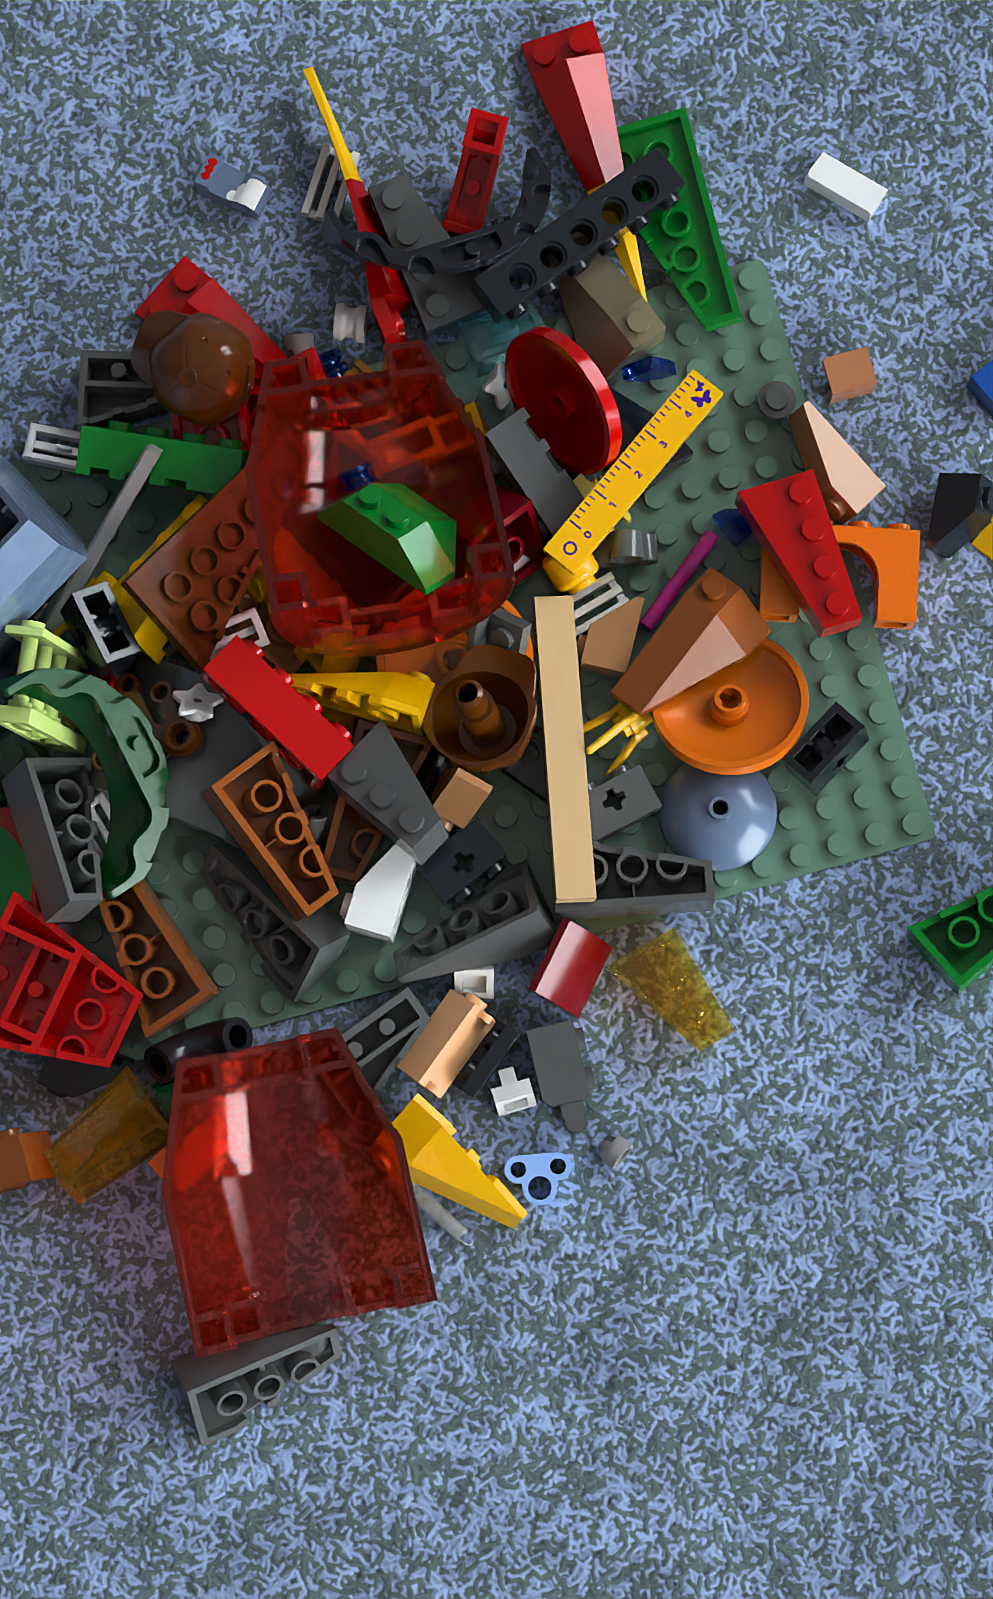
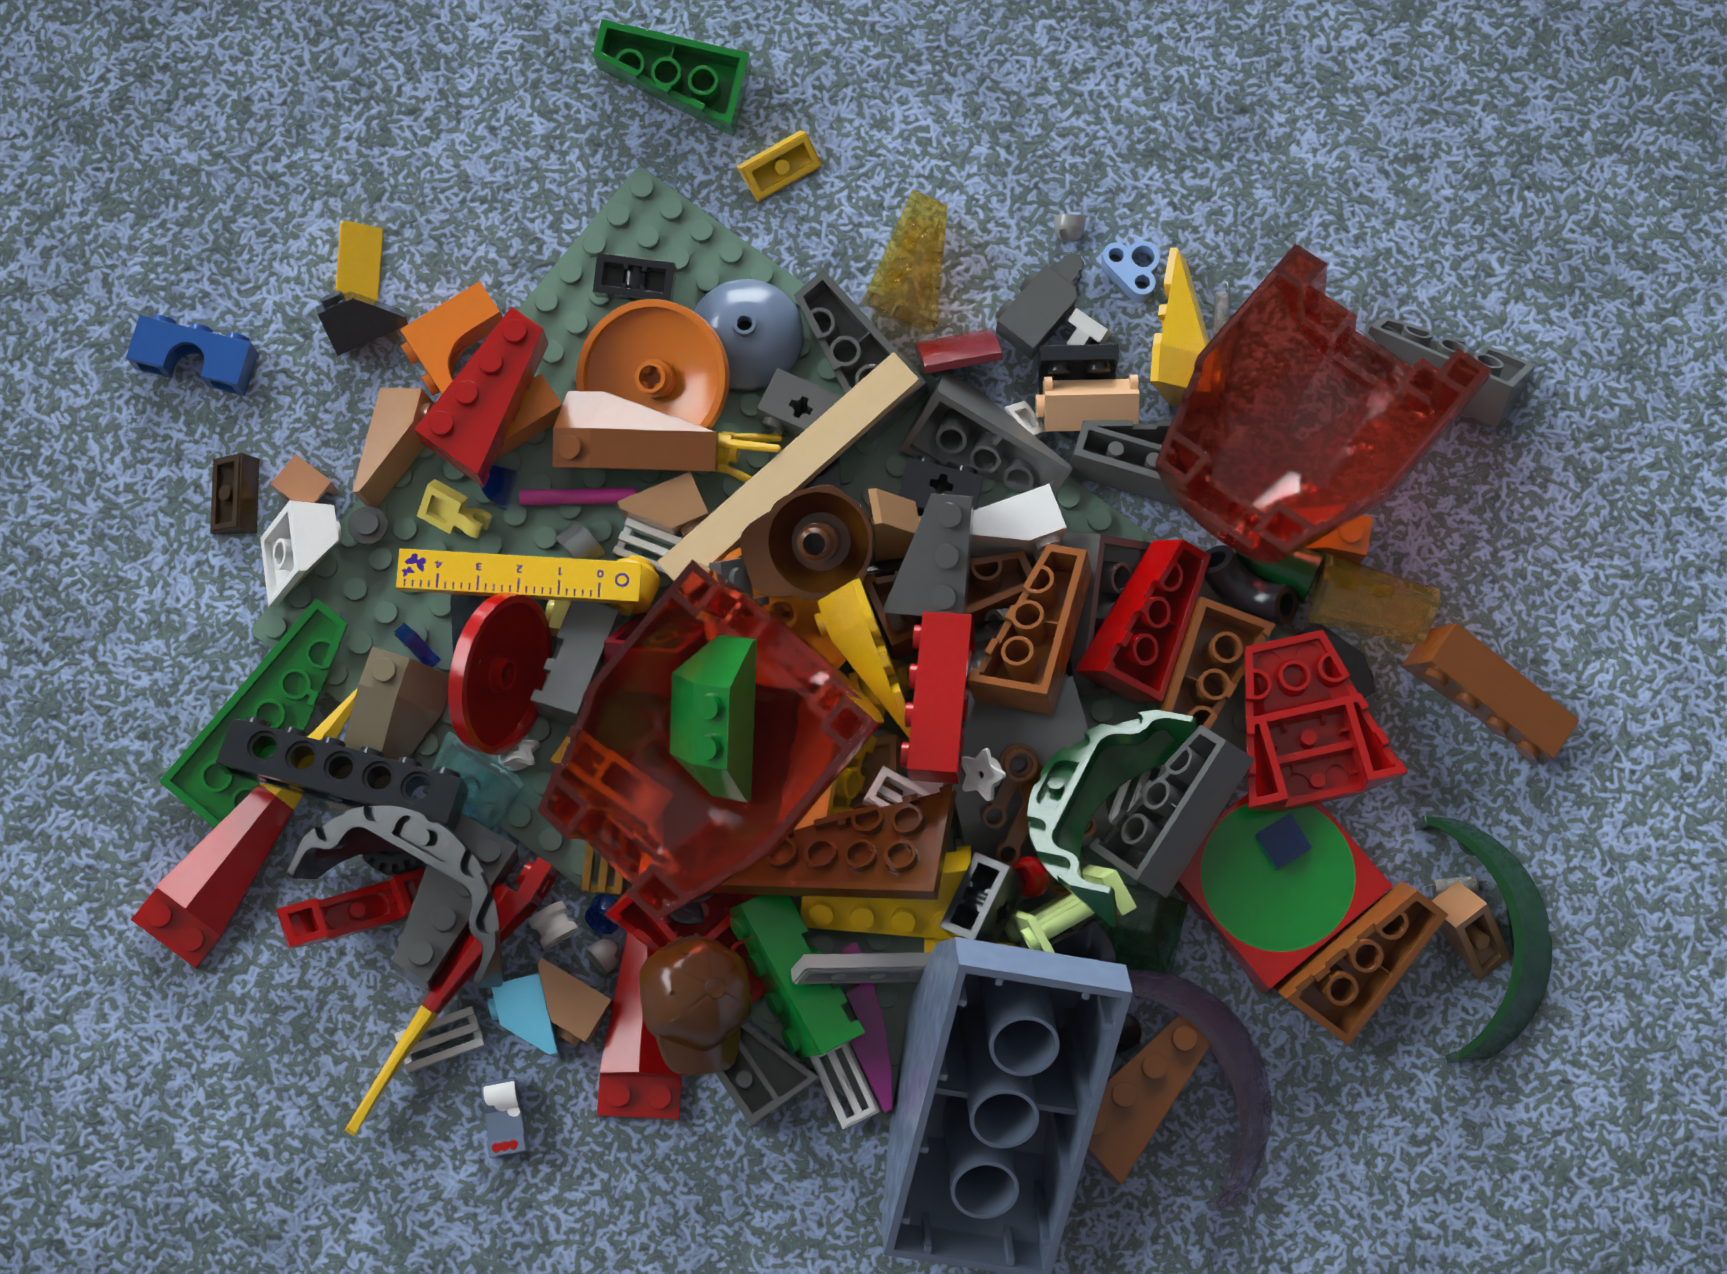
camera: 130 degrees left, 5 degrees down
clear blue bush [337,461,376,493] -> none
white slope [803,152,888,222] -> none
none -> dark brown slope [210,453,260,534]
none -> white slope [260,500,341,608]
none -> light yellow plate [417,479,493,538]
none -> medium azure slope [487,973,562,1058]
none -> medium nougat slope [537,958,613,1046]
none -> yellow slope [736,131,823,202]
none -> magenta slope [842,942,892,1115]
none -> red wedge [1074,539,1211,702]

